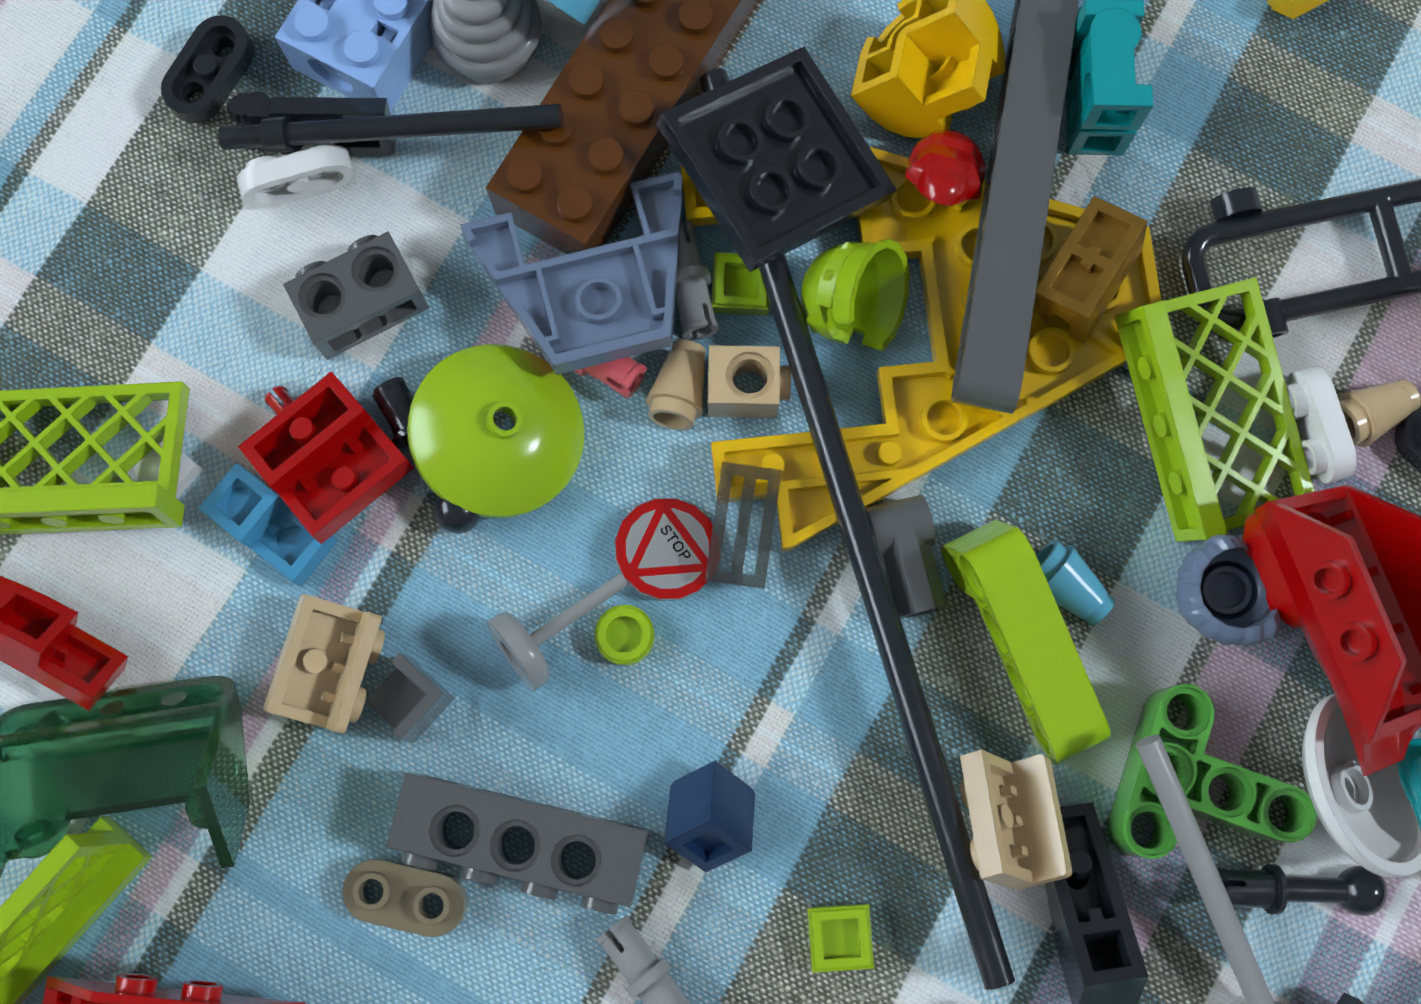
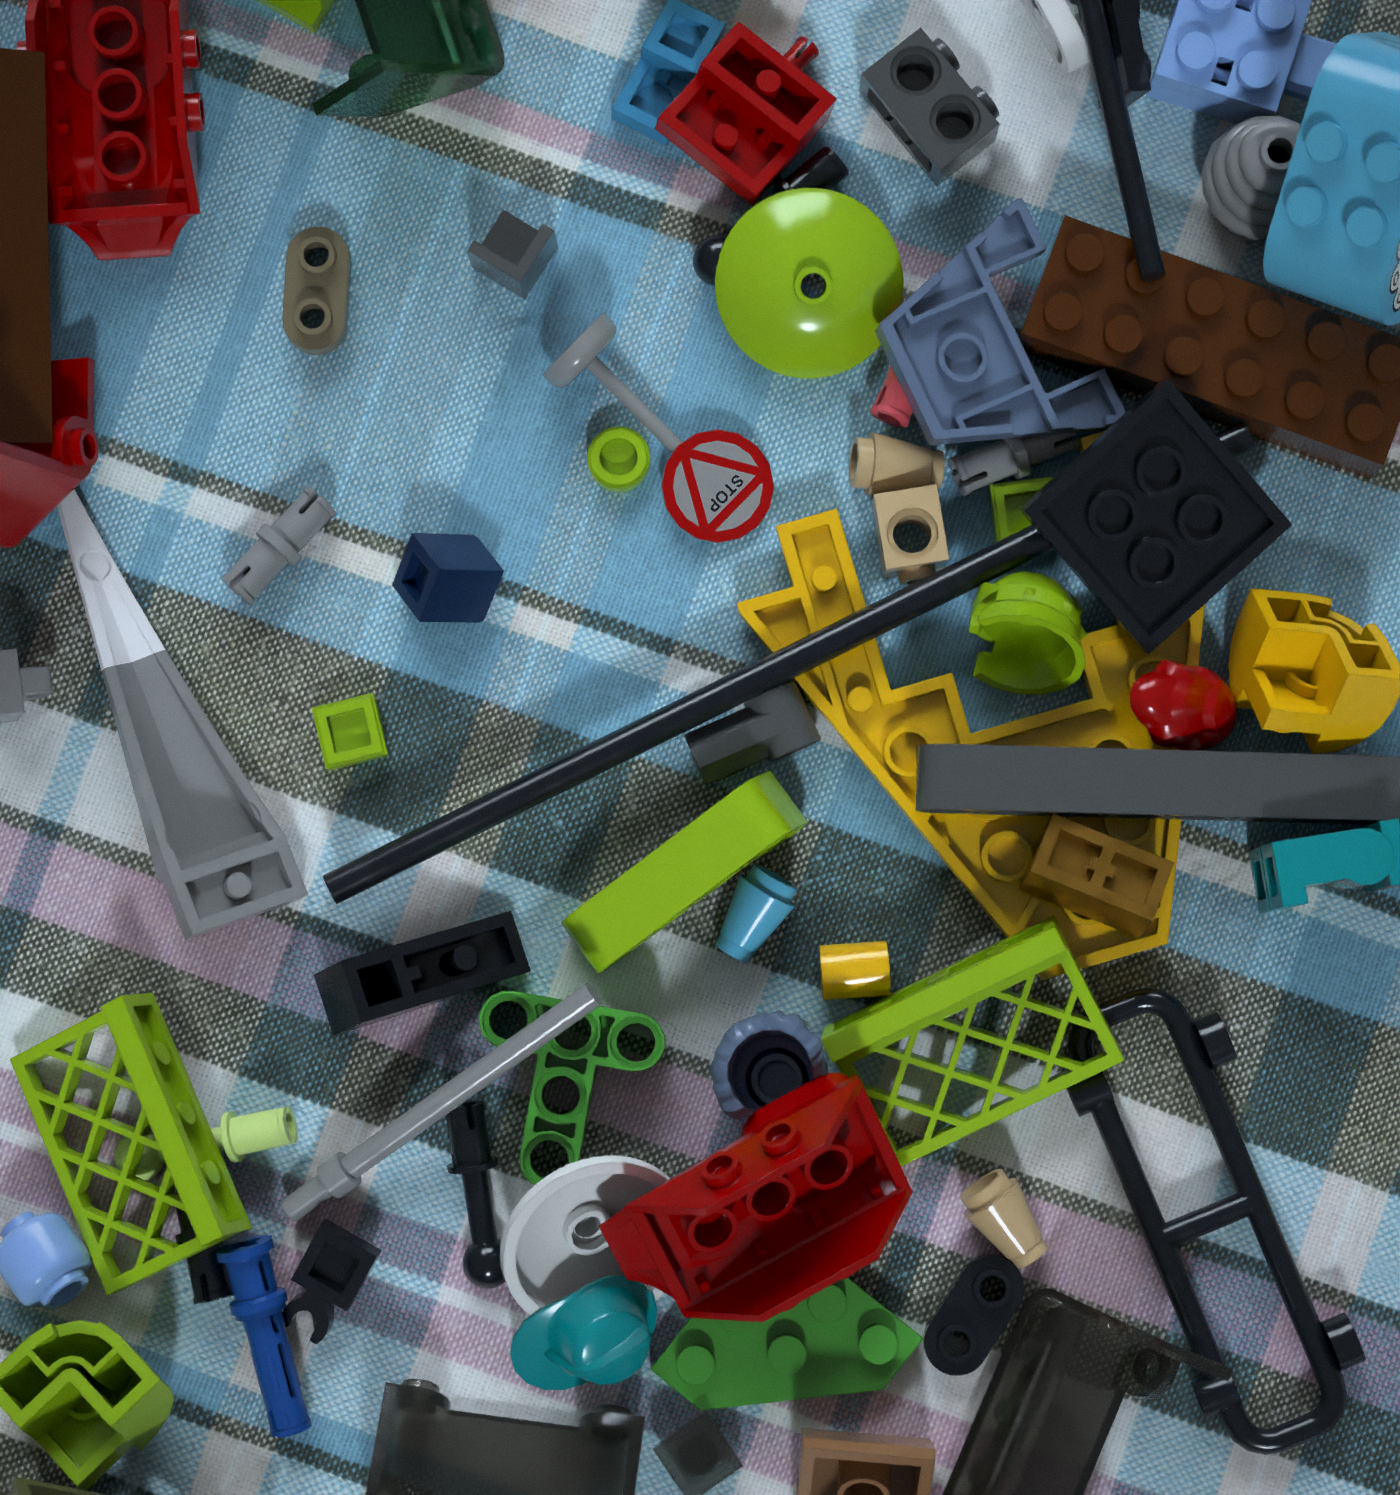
camera: 85 degrees right, 5 degrees up
tan bracket [263,594,385,734] -> none
dark grey brick [386,773,650,914] -> none
clear smoke tile [705,461,782,589] -> none
tan bracket [960,749,1072,890] -> none
white plate [1286,366,1357,483] -> none
none -> yellow piece [819,941,891,1000]

